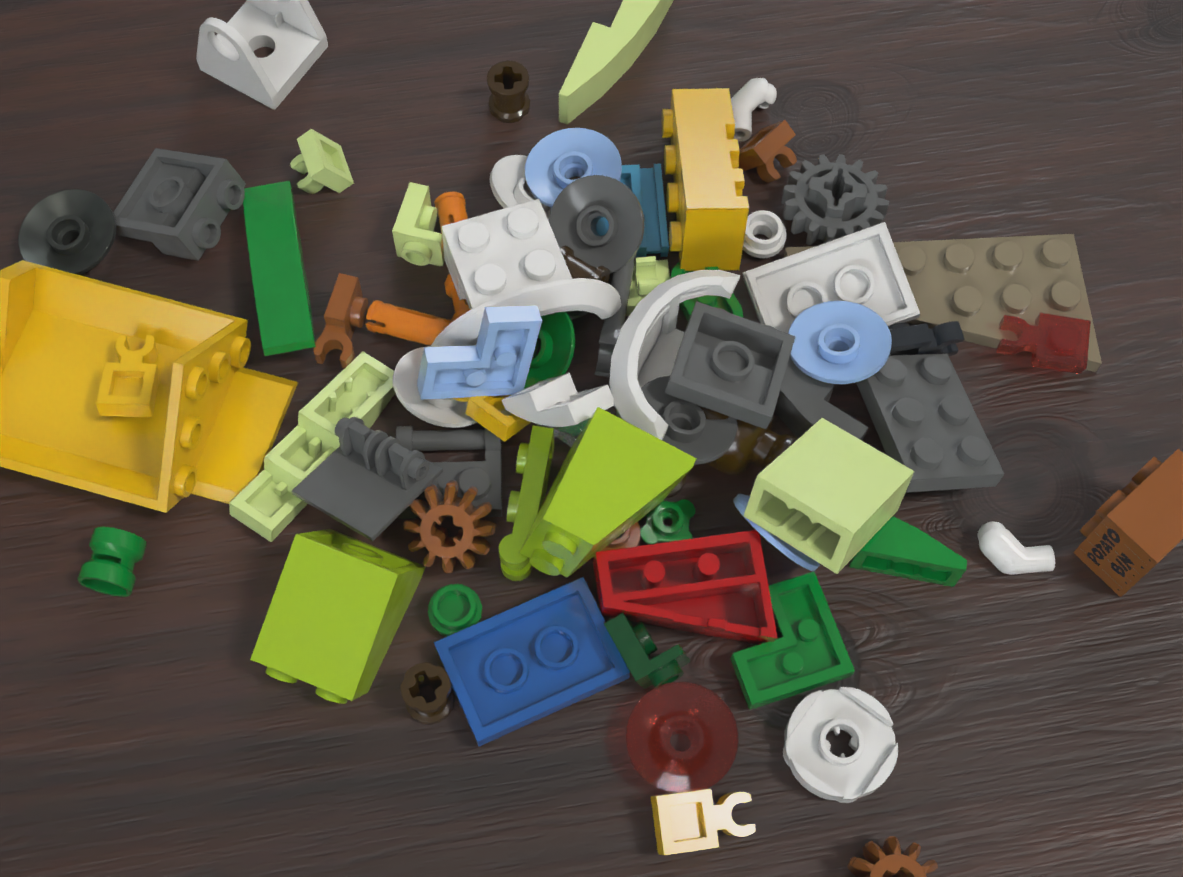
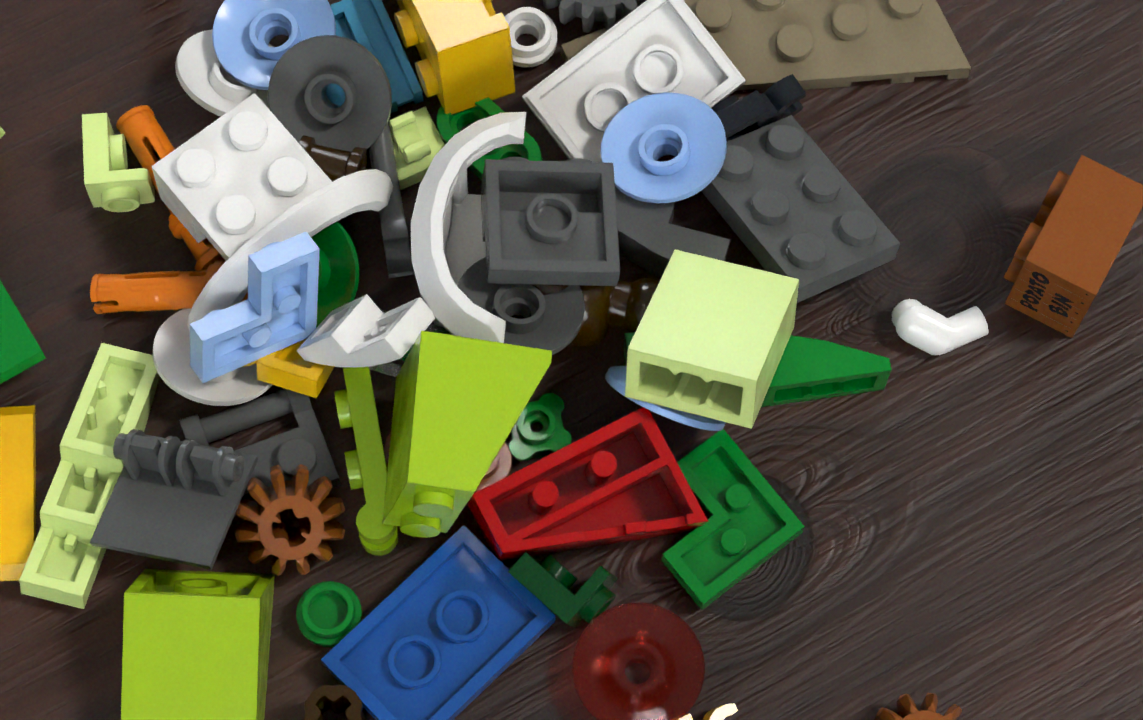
camera: 20 degrees left, 5 degrees up
dark orange plate [314,273,368,369] -> none
white plate [783,687,898,803] -> none
clear red plate [996,313,1091,374] -> none

